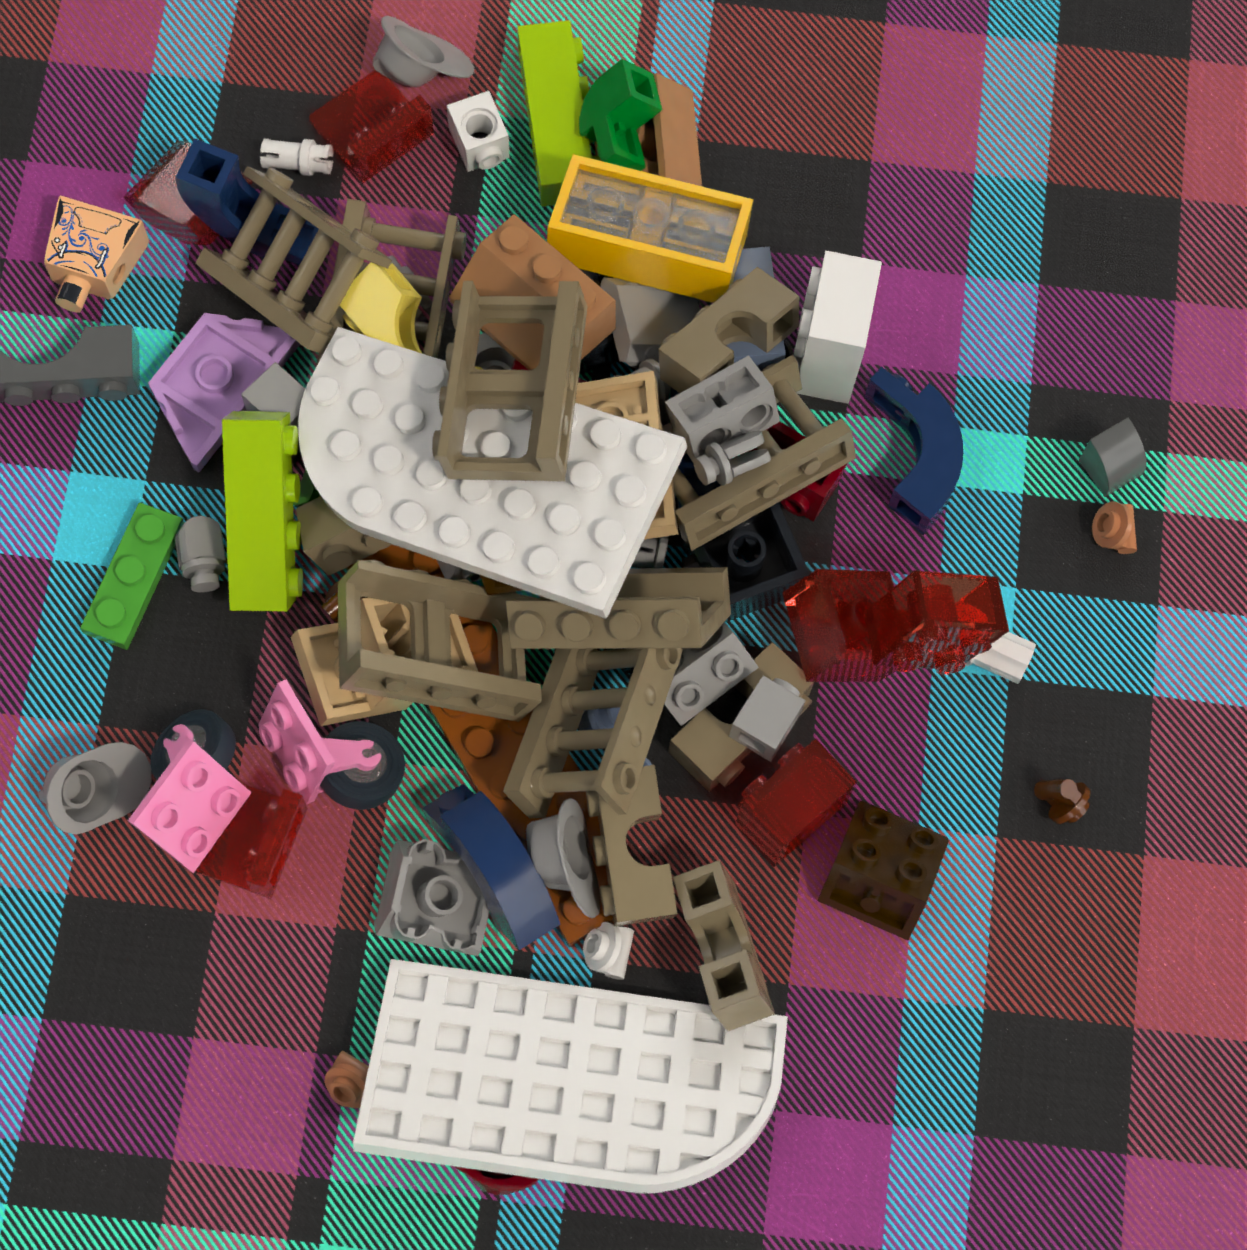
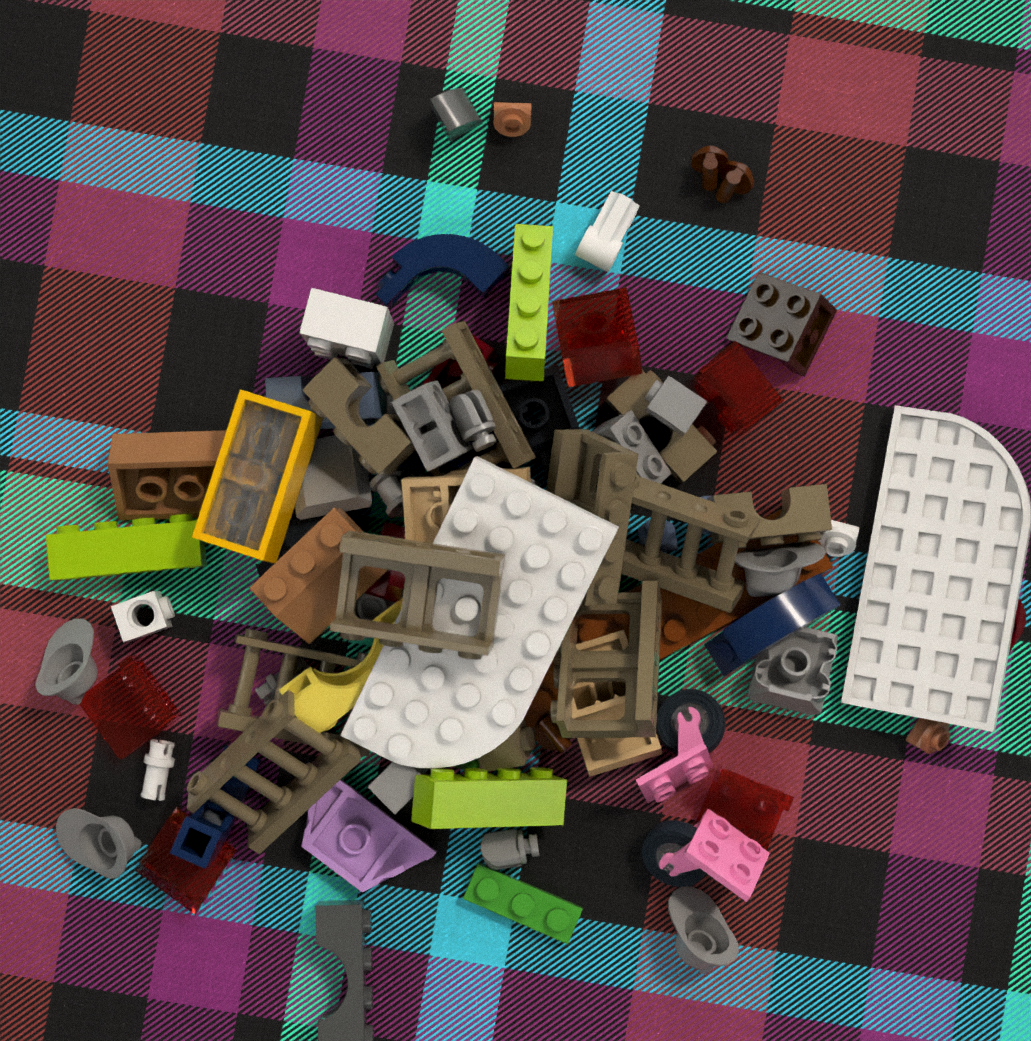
camera: 80 degrees left, 15 degrees up
light nougat torso [44,195,149,313] -> none
green brick [579,59,662,171] -> none
dark tan arch [673,860,775,1031] -> none
clear red brick [864,570,1009,674] -> none
none -> light grey piece [56,808,142,879]
none -> lime brick [505,224,553,381]
none -> reddish brown plate [691,146,729,191]

